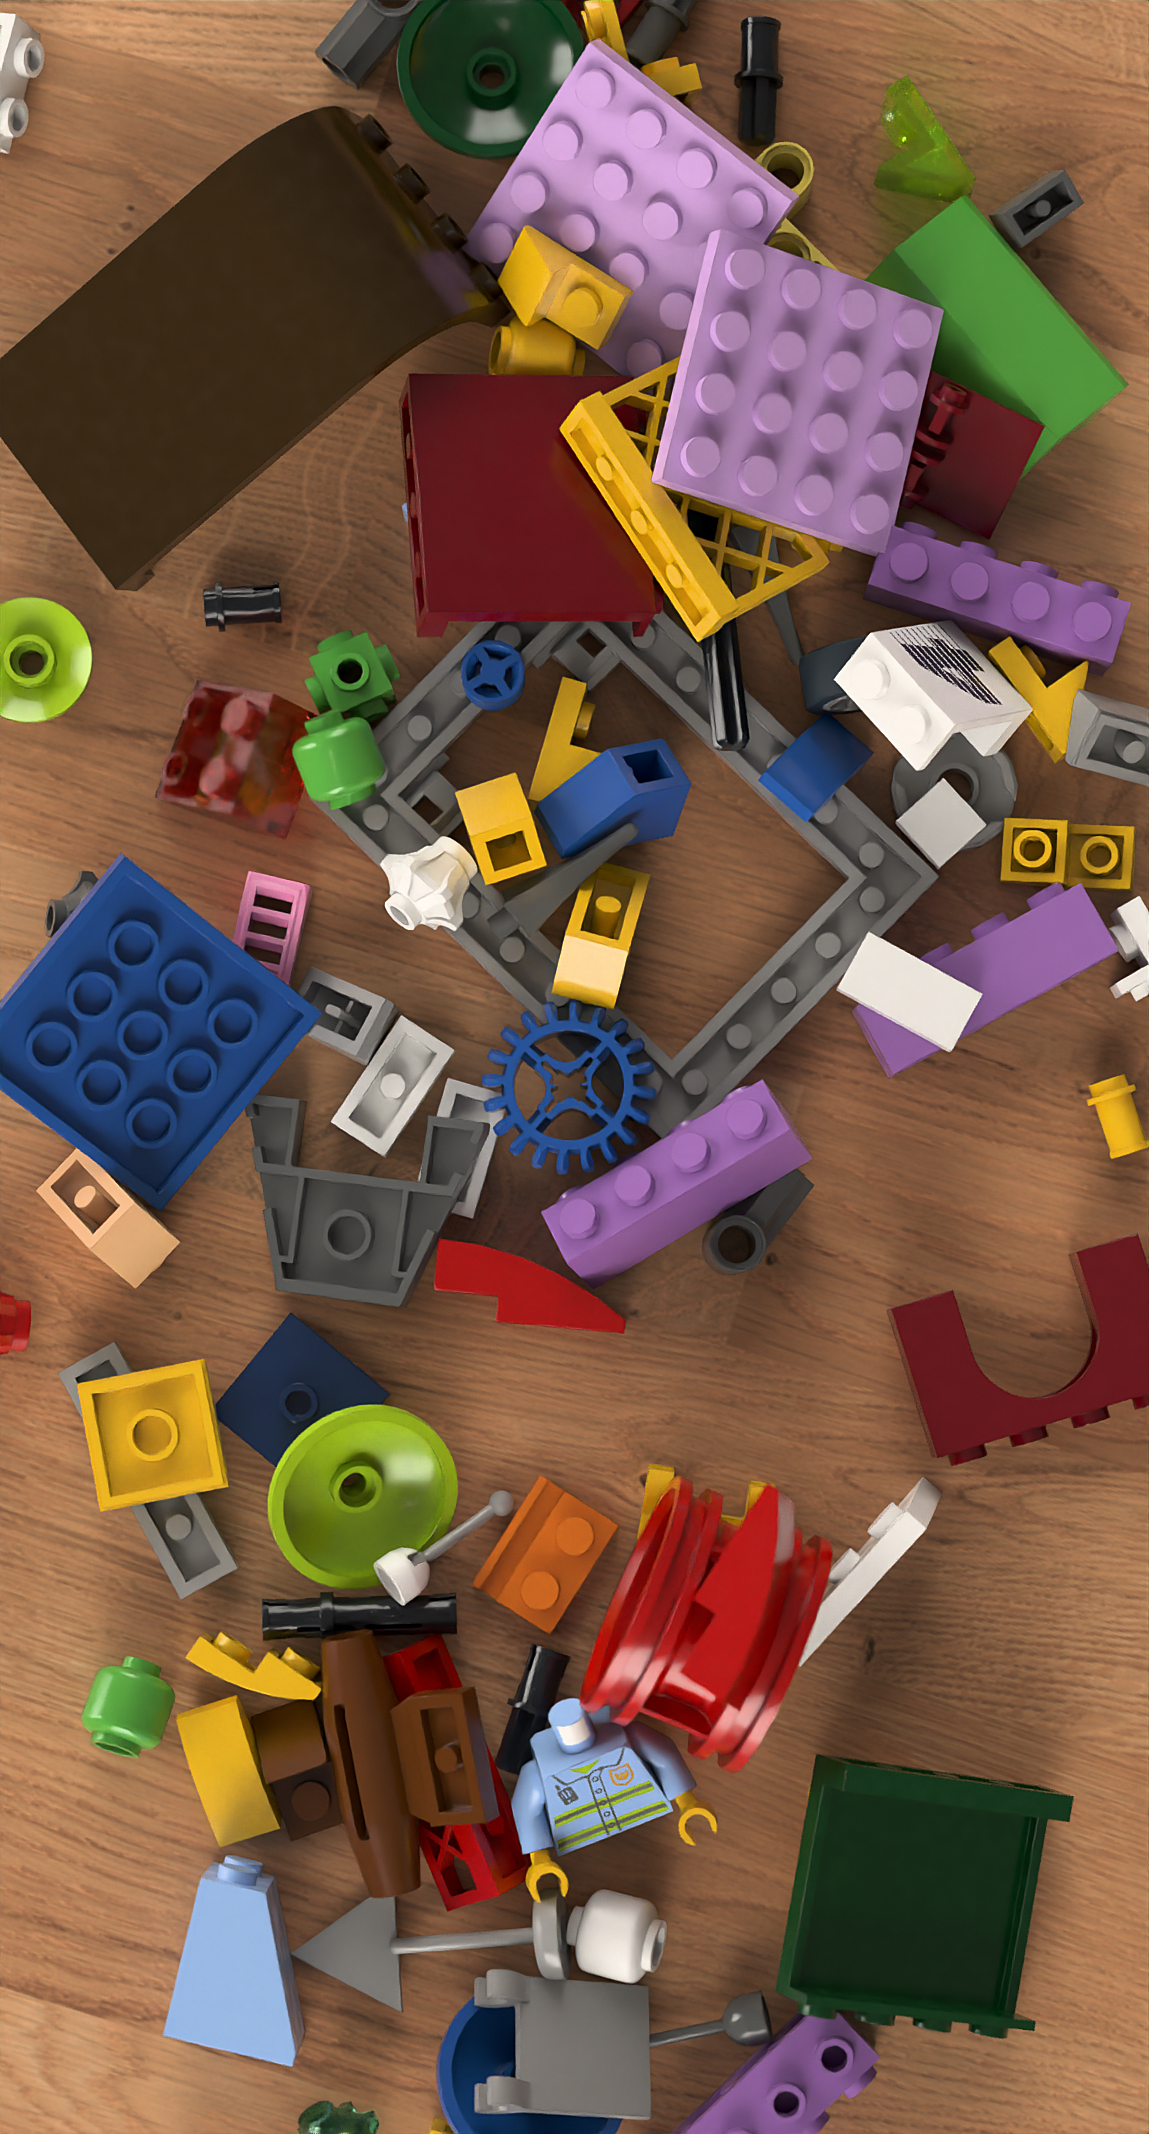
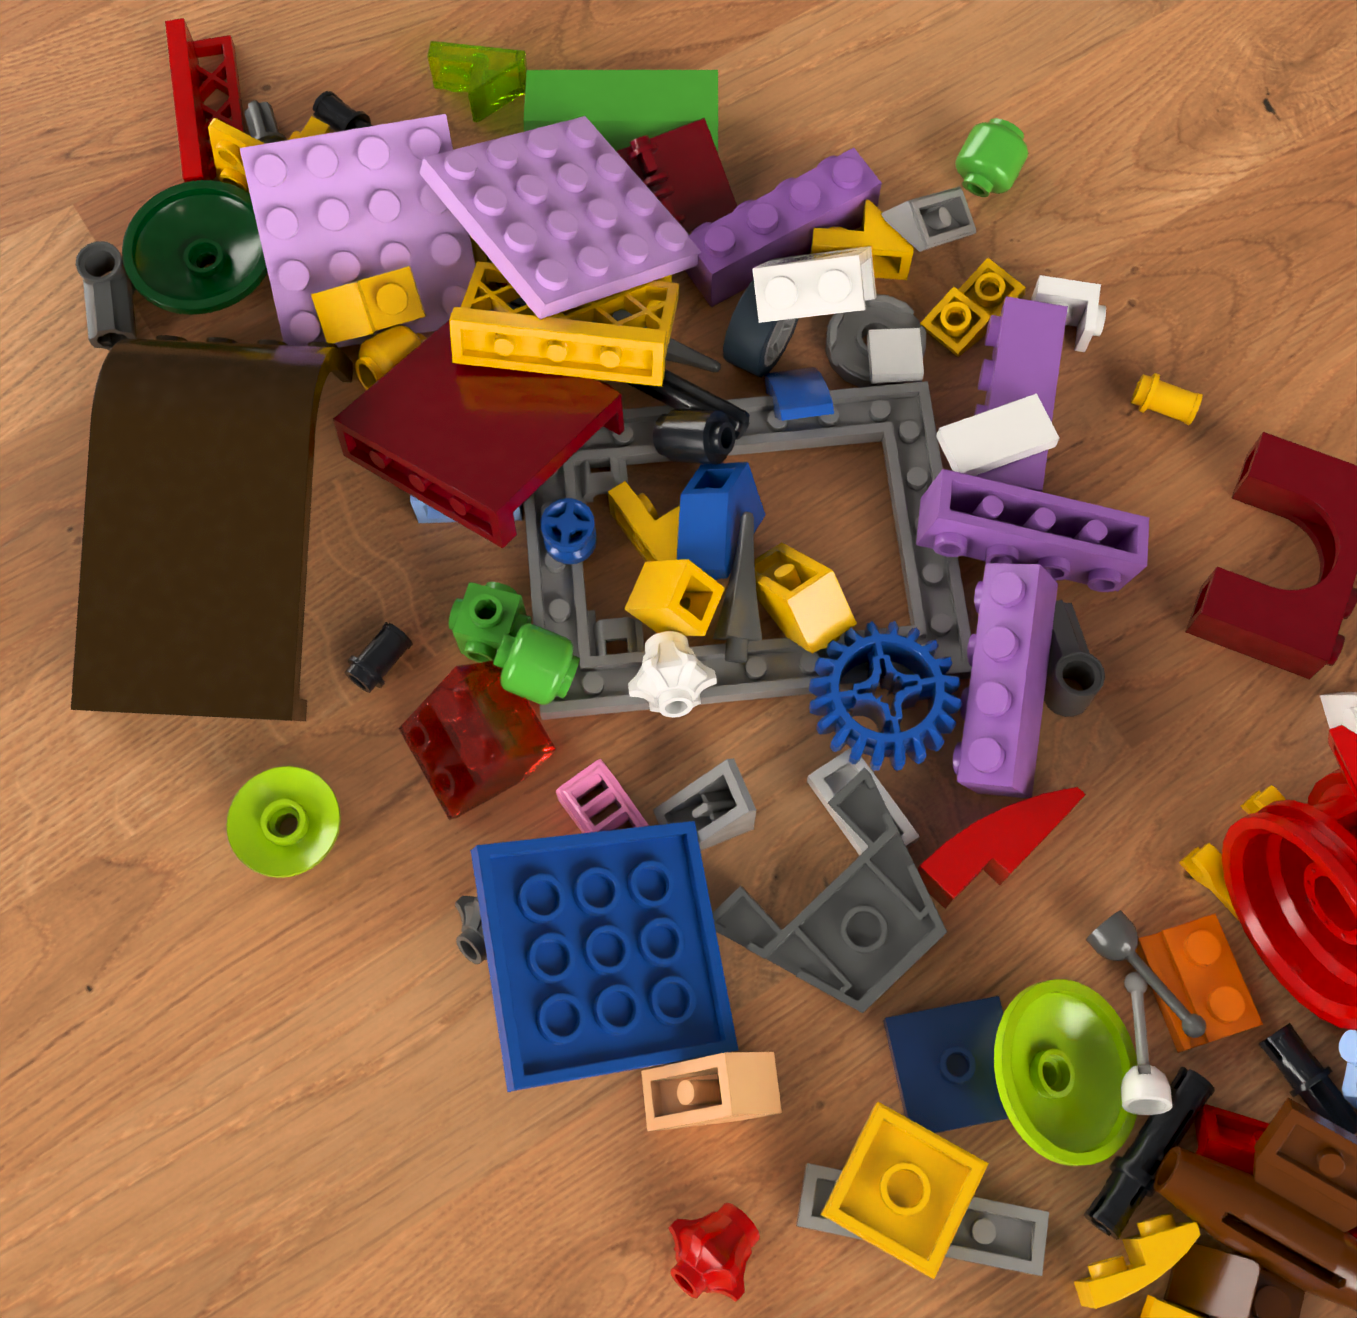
camera: 50 degrees left, 15 degrees down
white plate [331,1015,455,1158] -> none
dark grey piece [988,169,1084,248] -> none
none -> black brick [653,409,735,465]
none -> medium lavender brick [916,469,1149,592]
none -> dark grey hinge [1086,910,1206,1038]

